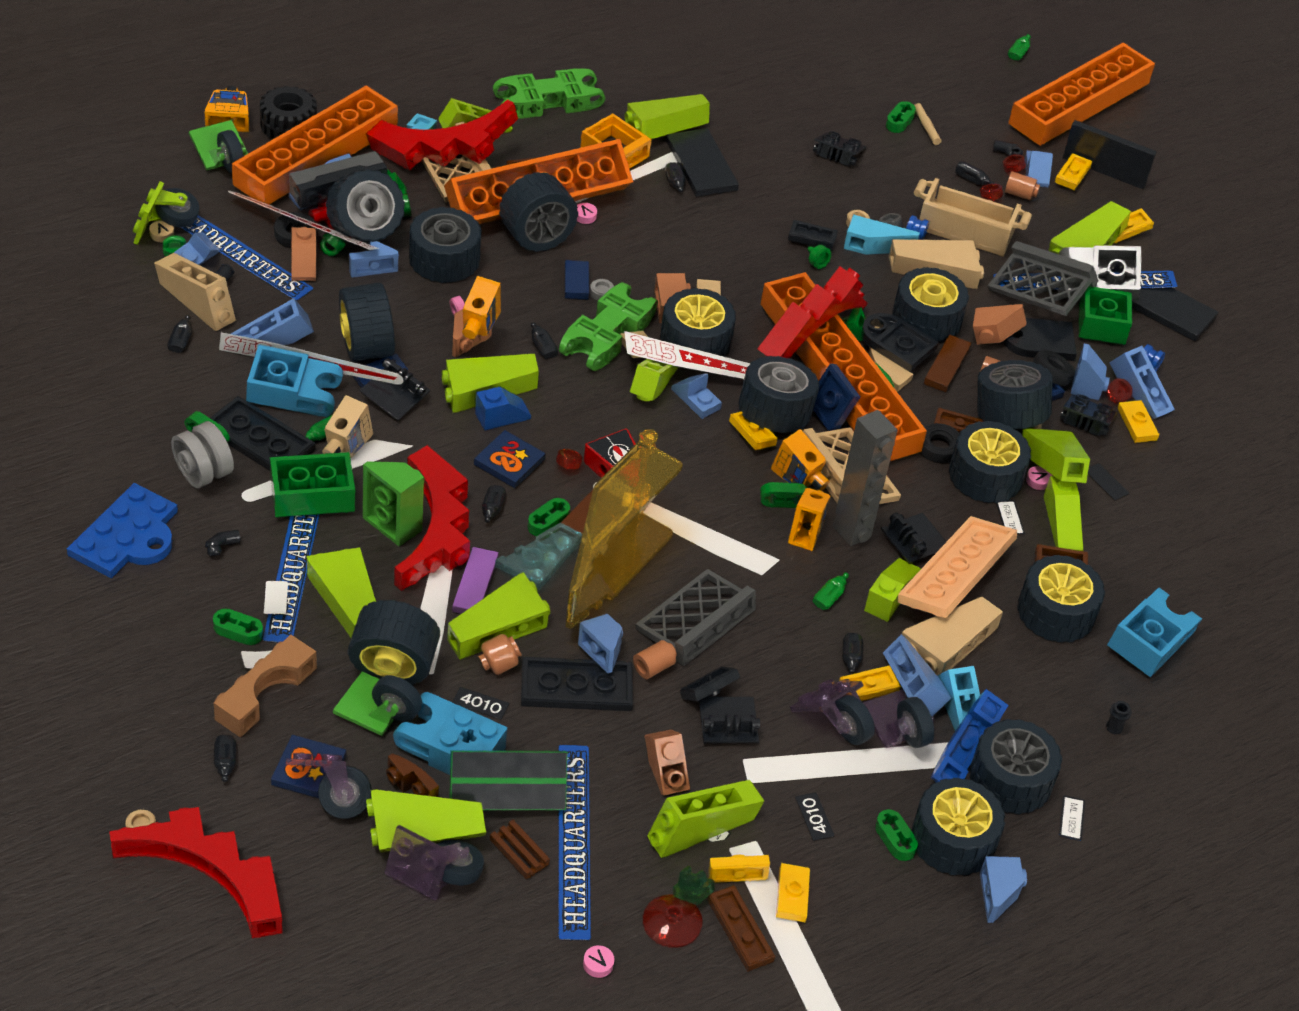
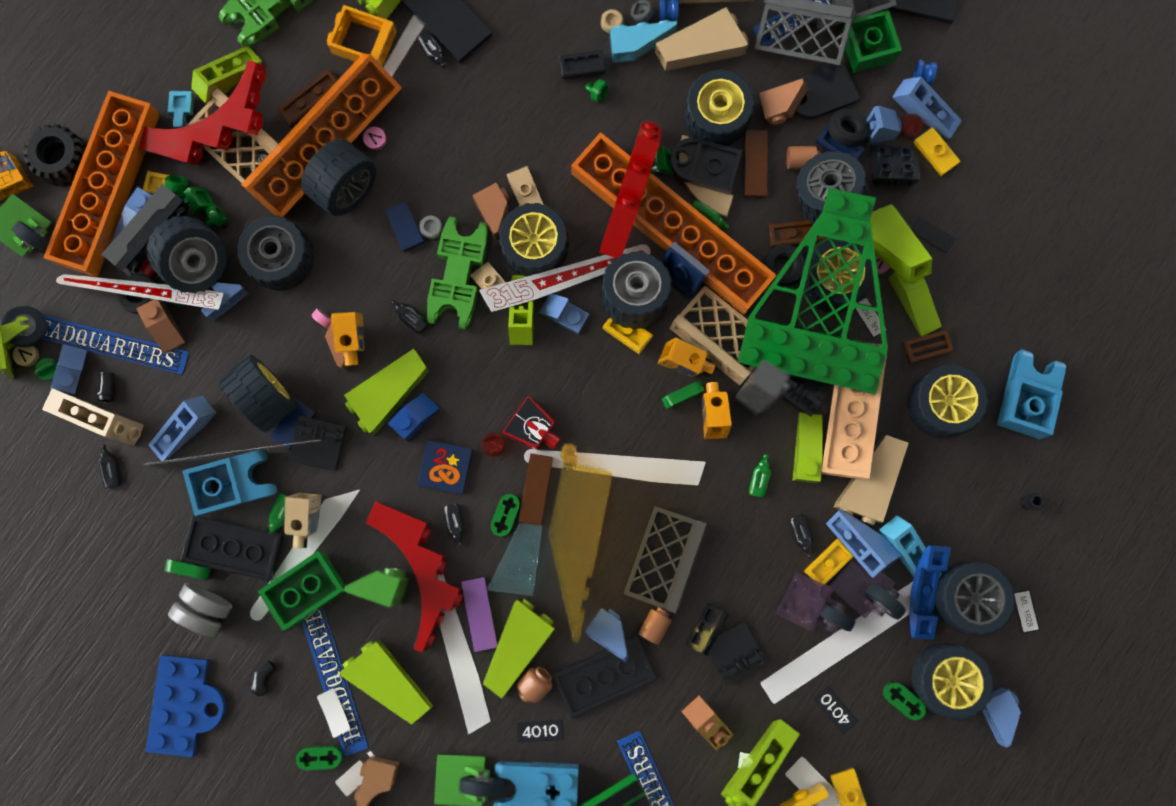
camera: 15 degrees left, 35 degrees up
black wheel [348,600,441,685] -> none
none -> green wing [738,188,888,394]

